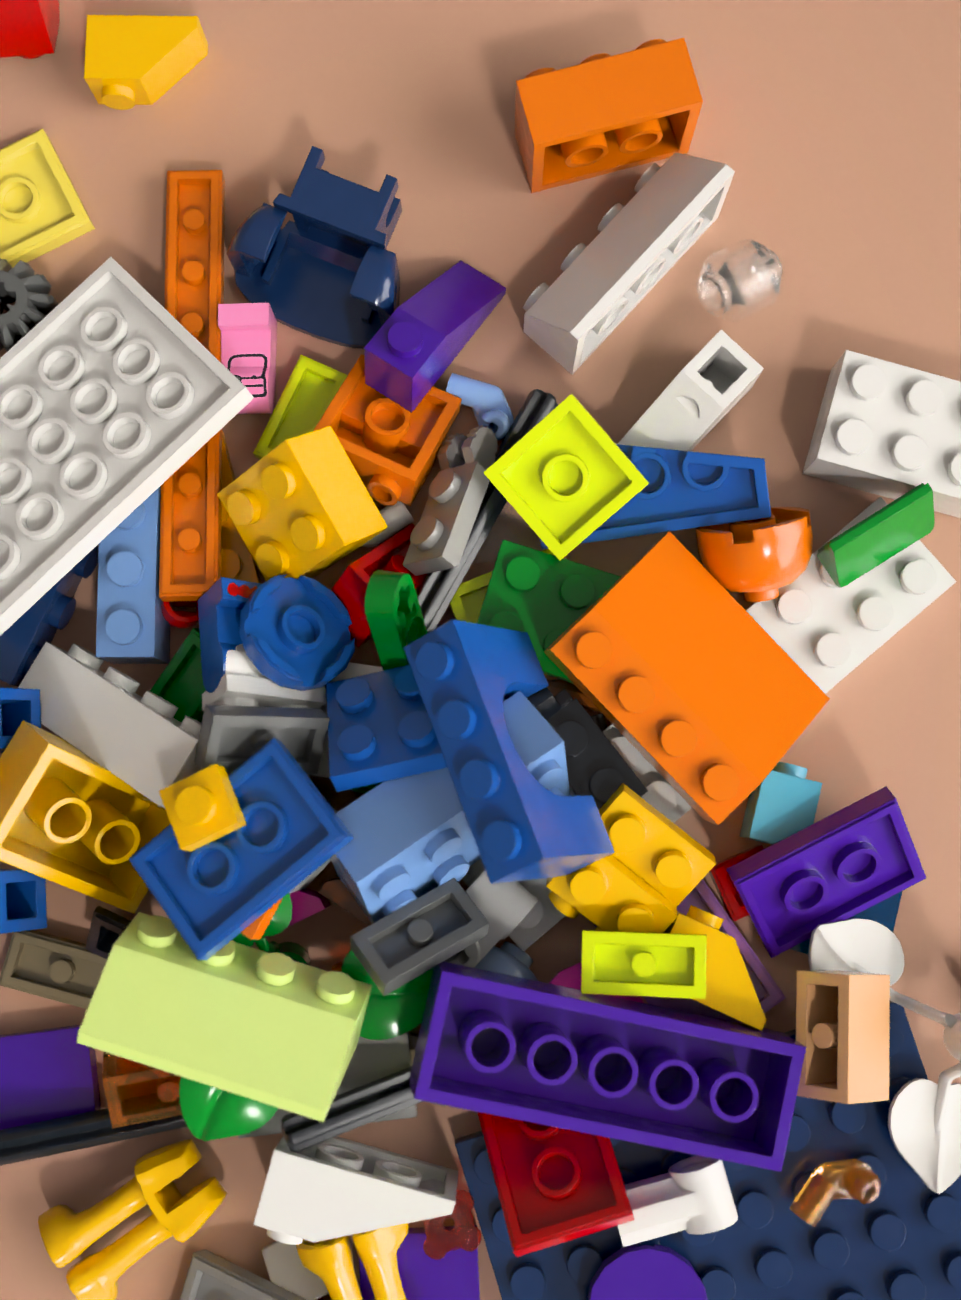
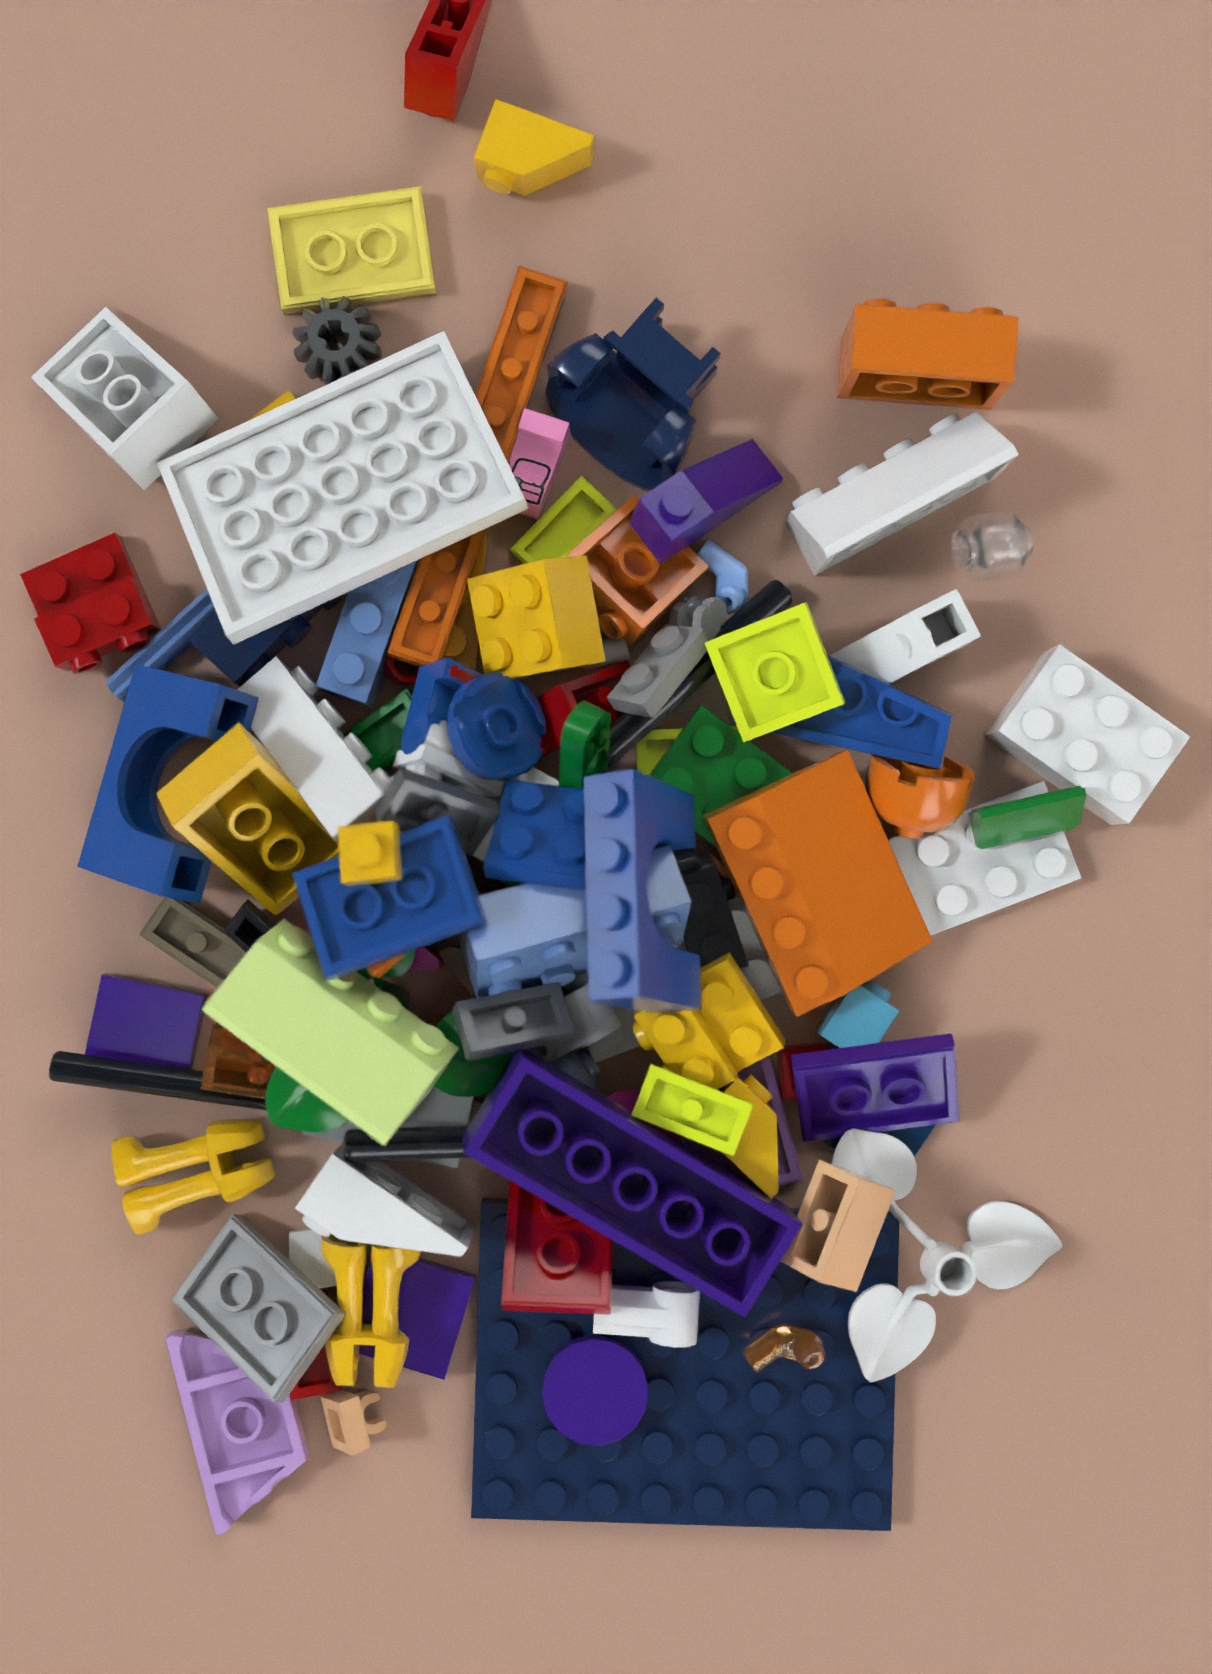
camera: 15 degrees right, 5 degrees up
clear red plate [421,1190,482,1260] -> none

